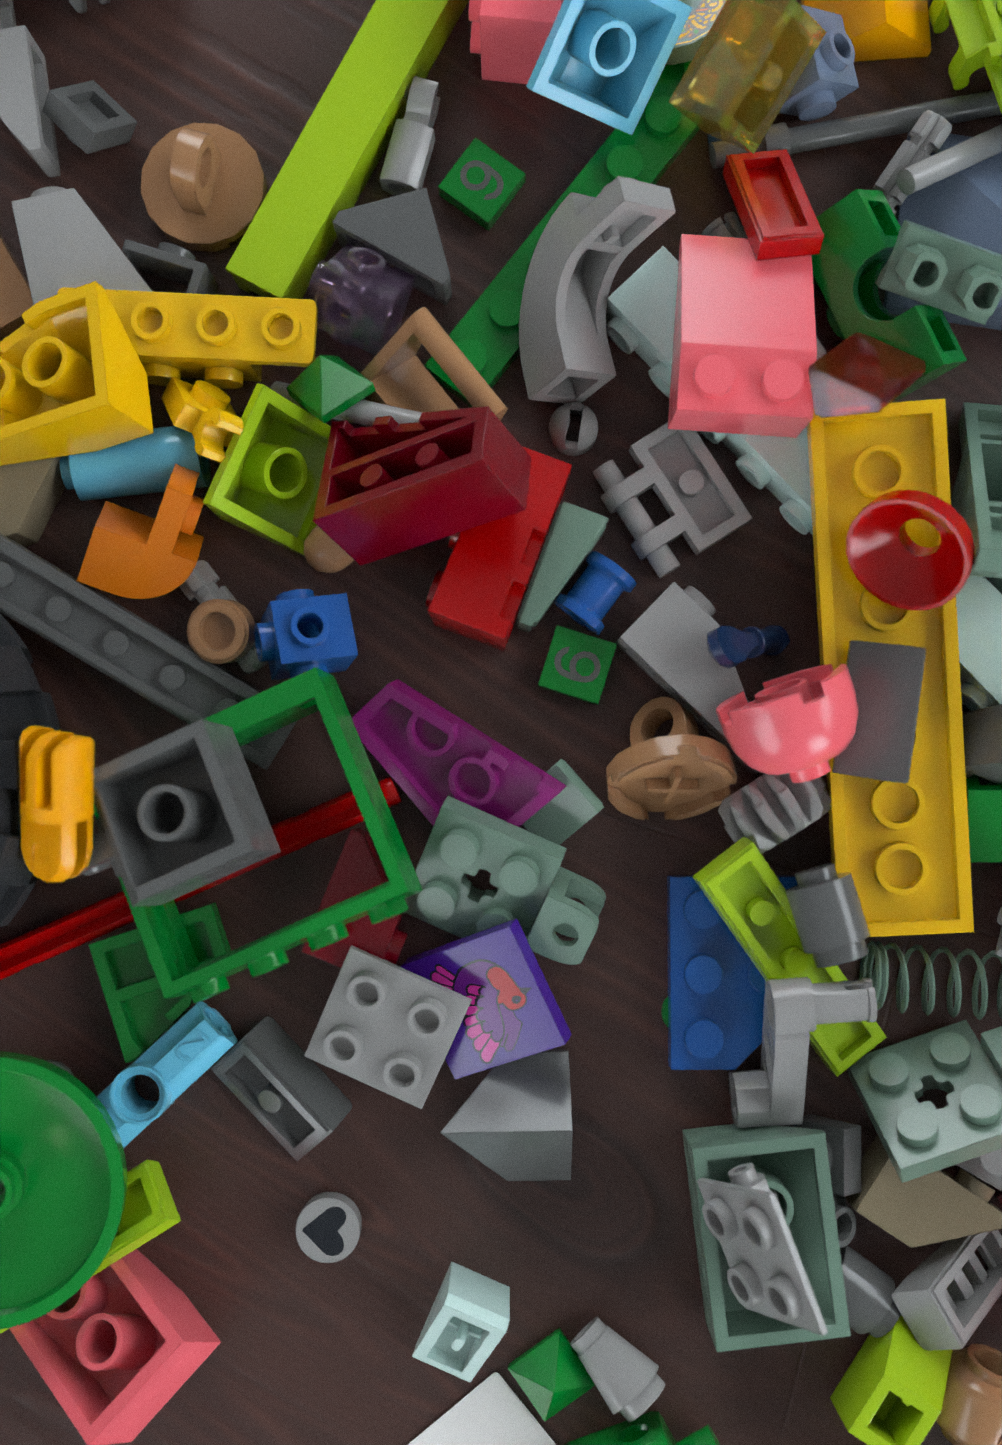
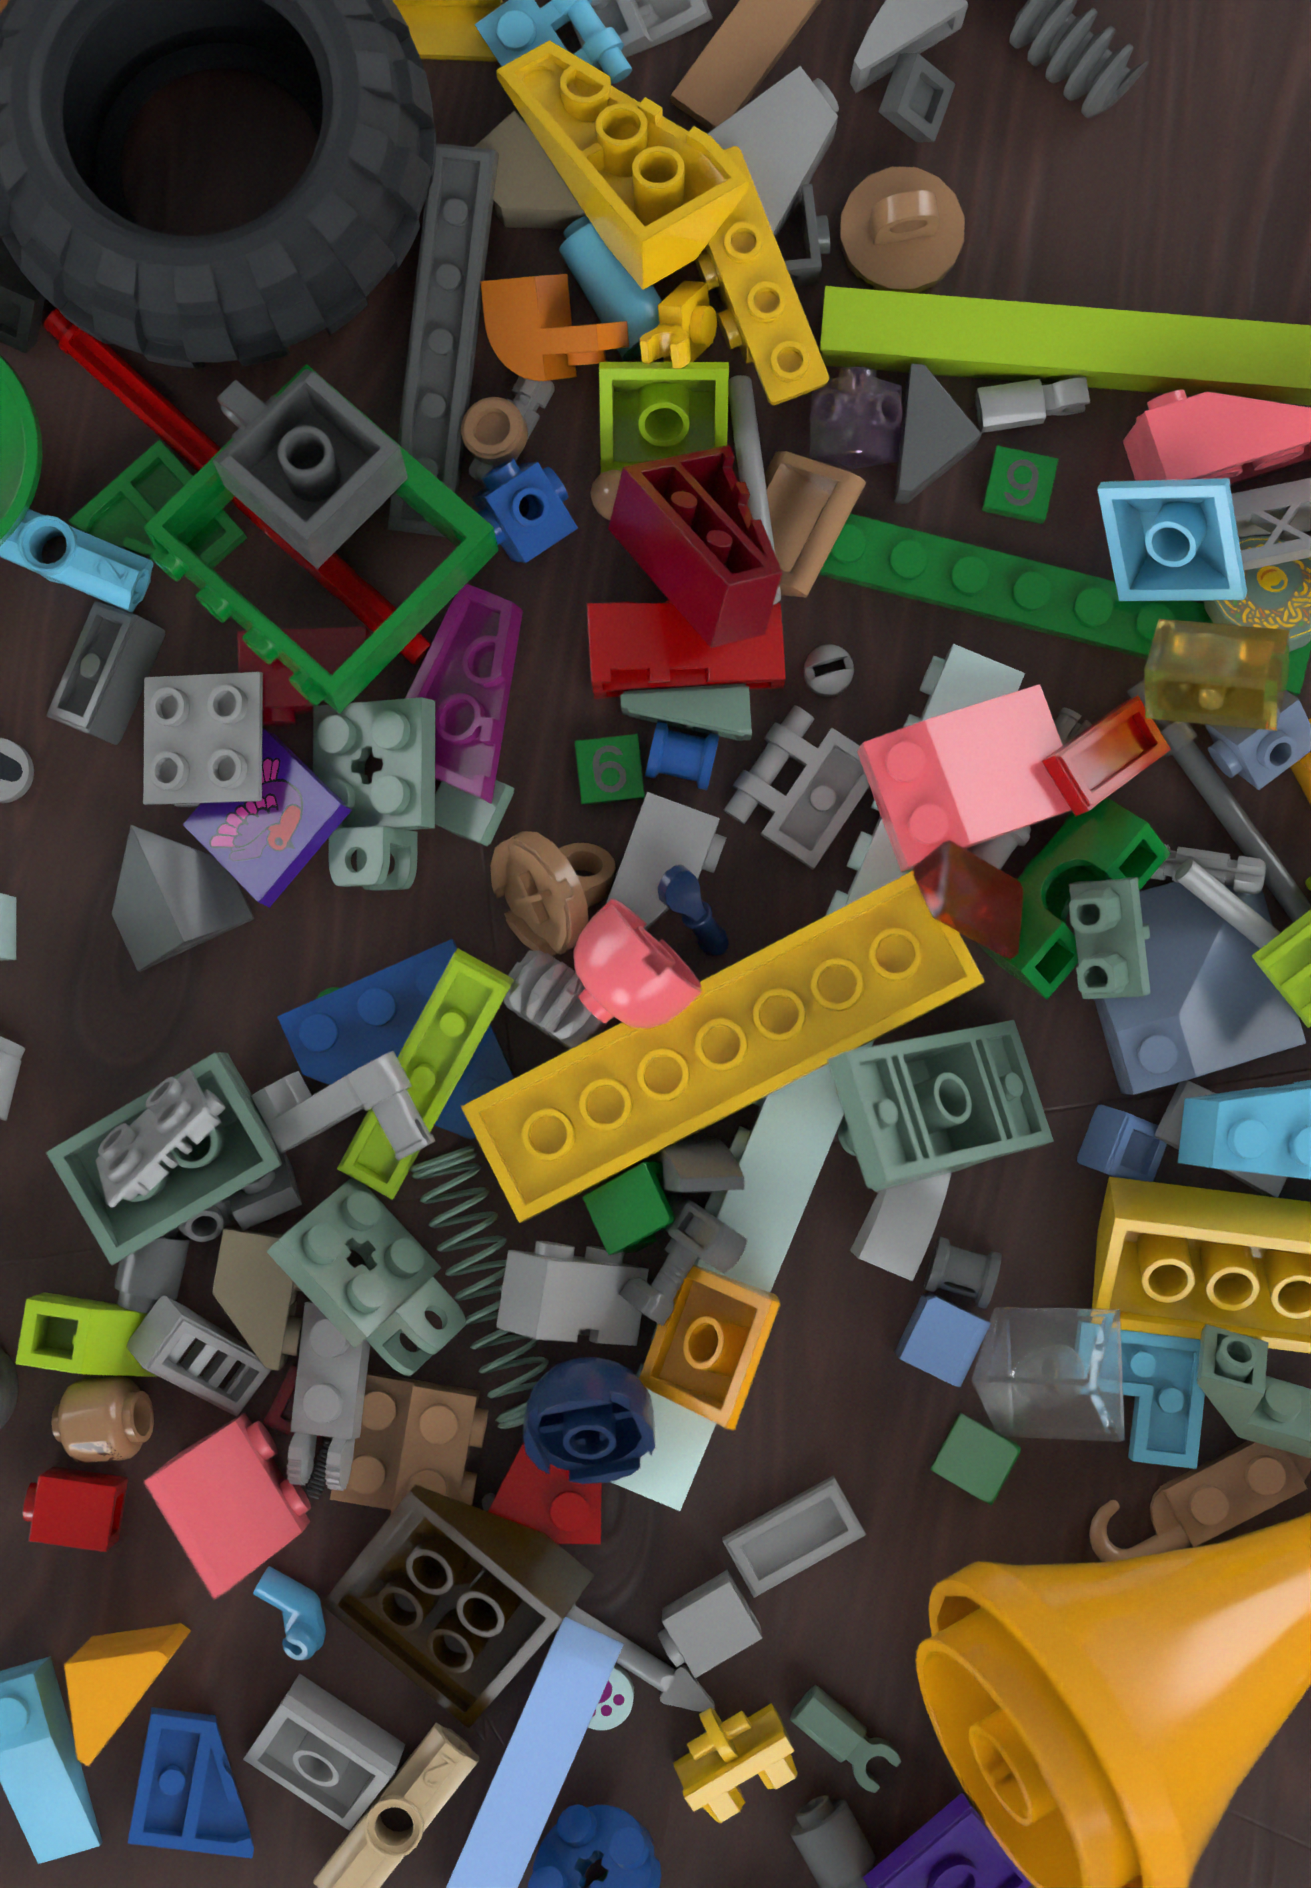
camera: 65 degrees right, 0 degrees up
light orange arm [19,725,94,882] -> none
green slope [286,355,376,423] -> none
light grey arch [519,176,676,404] -> none
dark grey brick [785,863,870,968] -> none
dark grey slope [832,640,926,784] -> none
red piece [846,489,975,611] -> none

